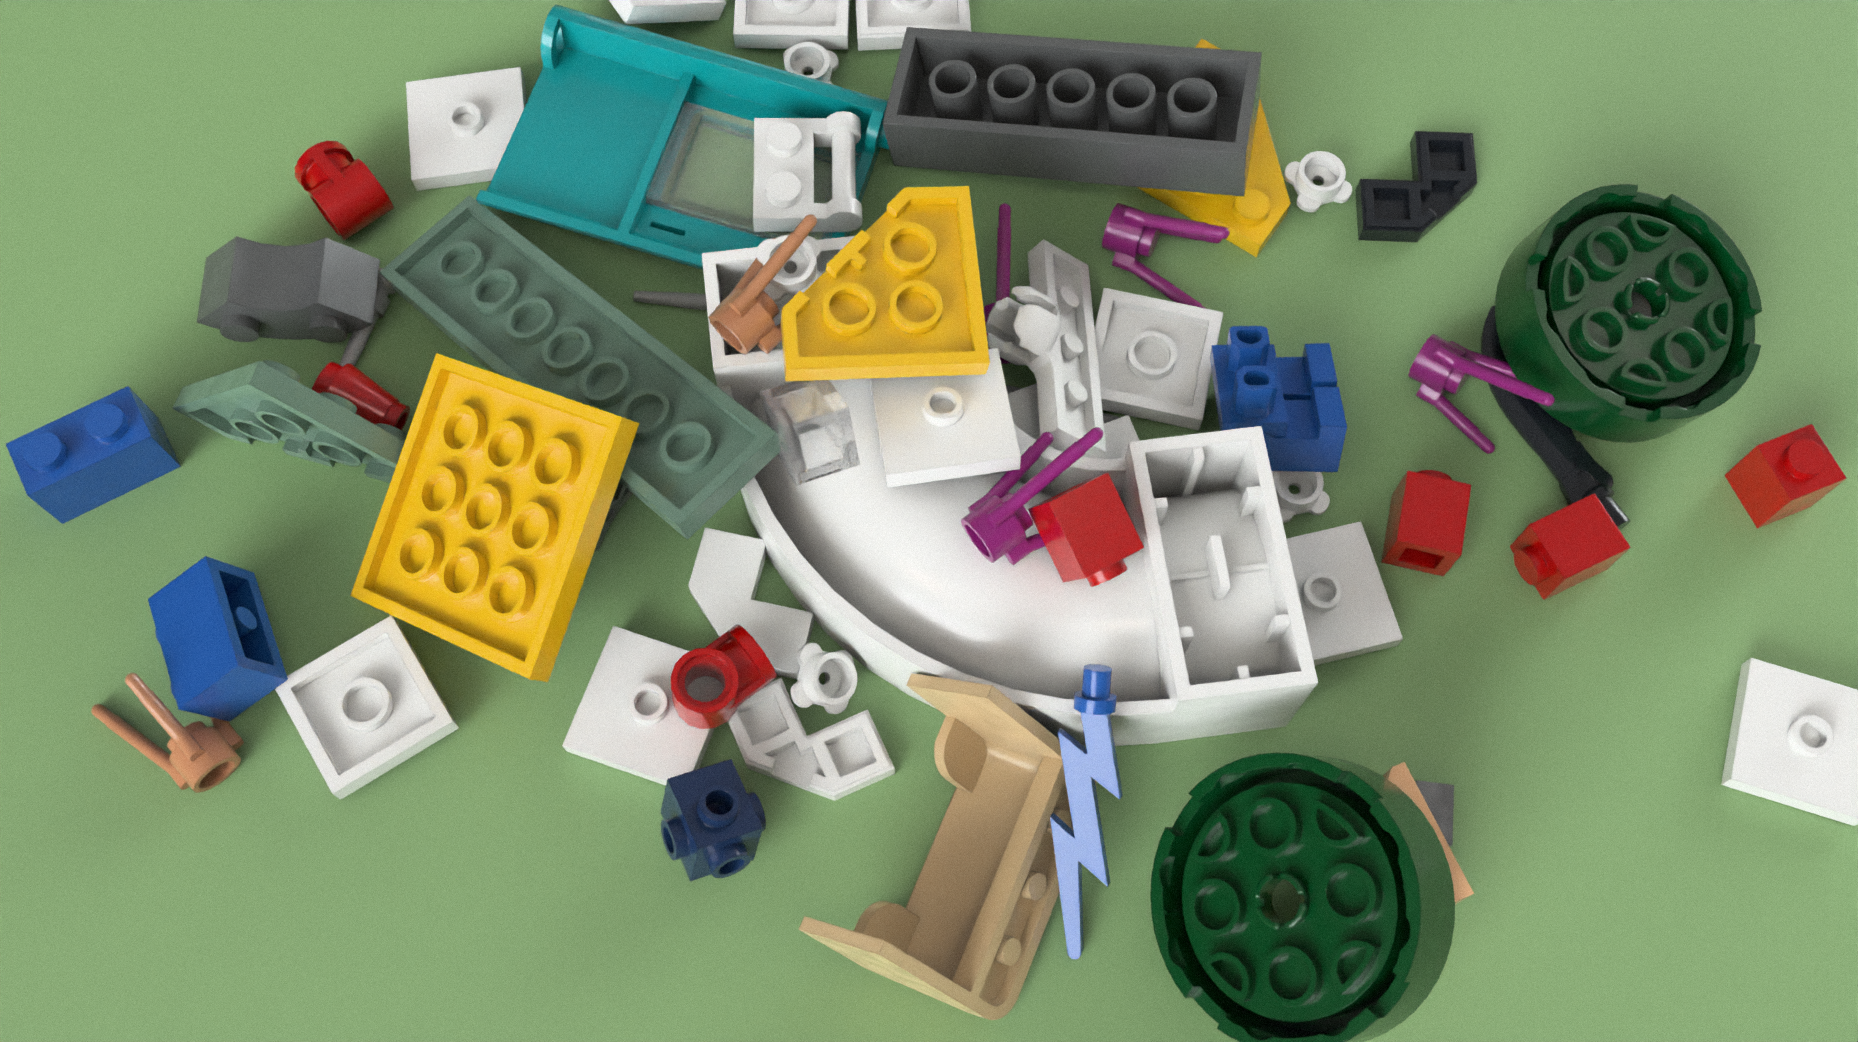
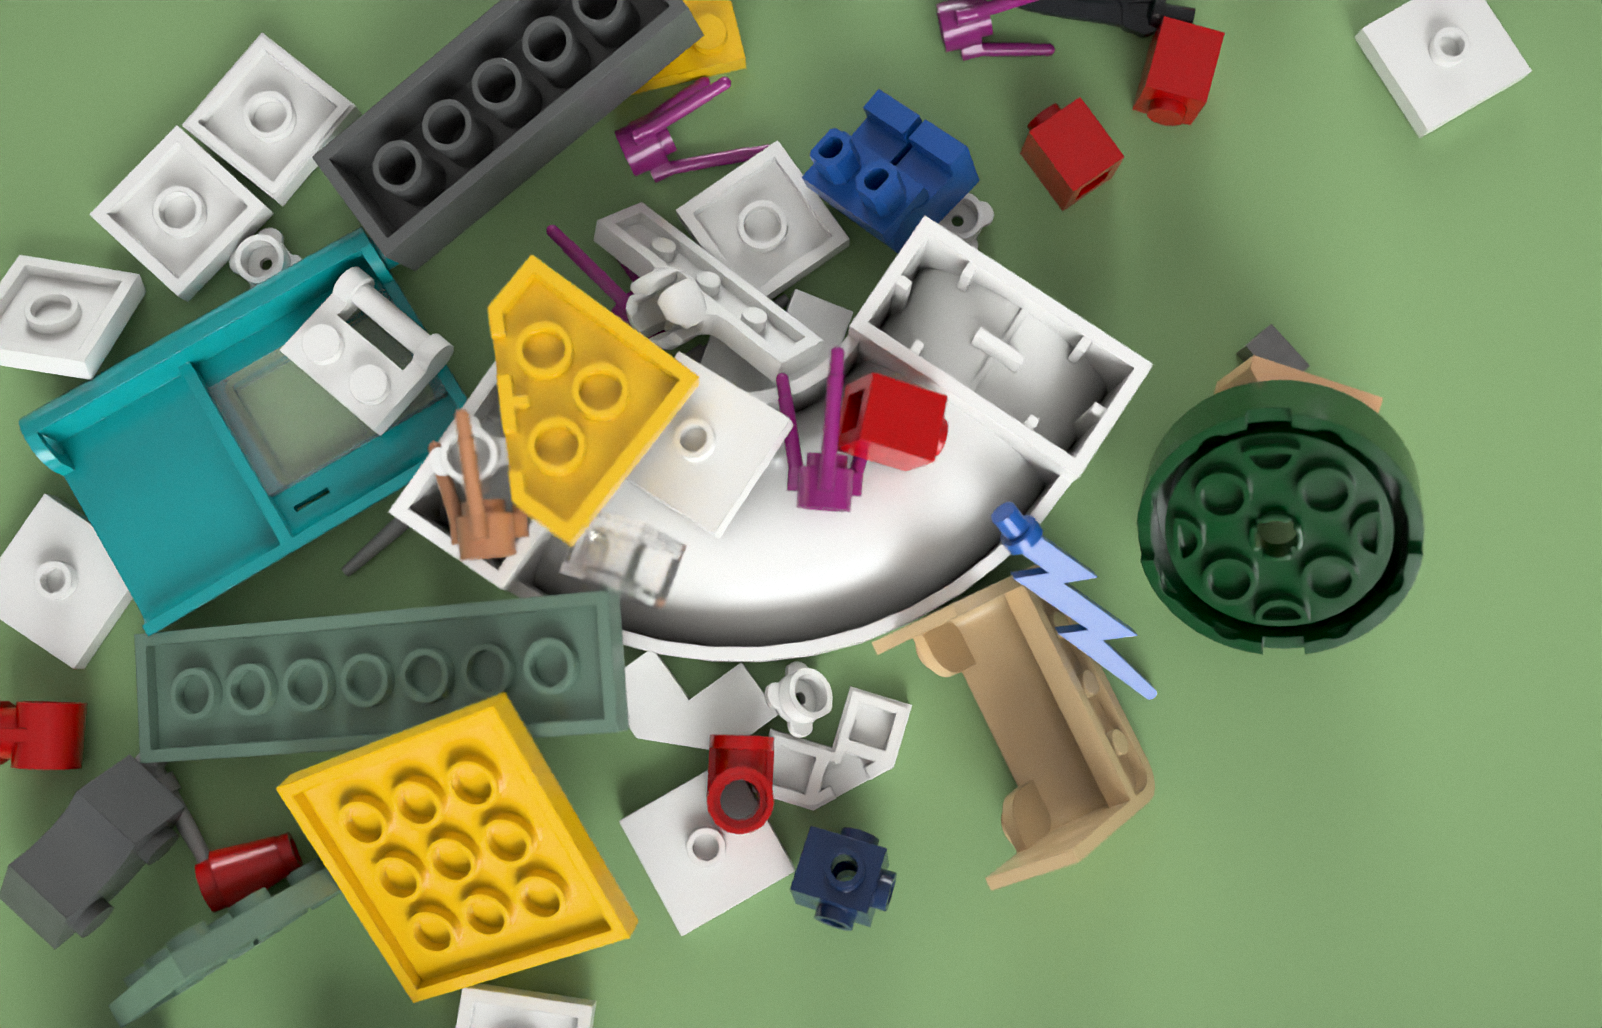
camera: 45 degrees left, 15 degrees up
white plate [1287,521,1403,665] -> none

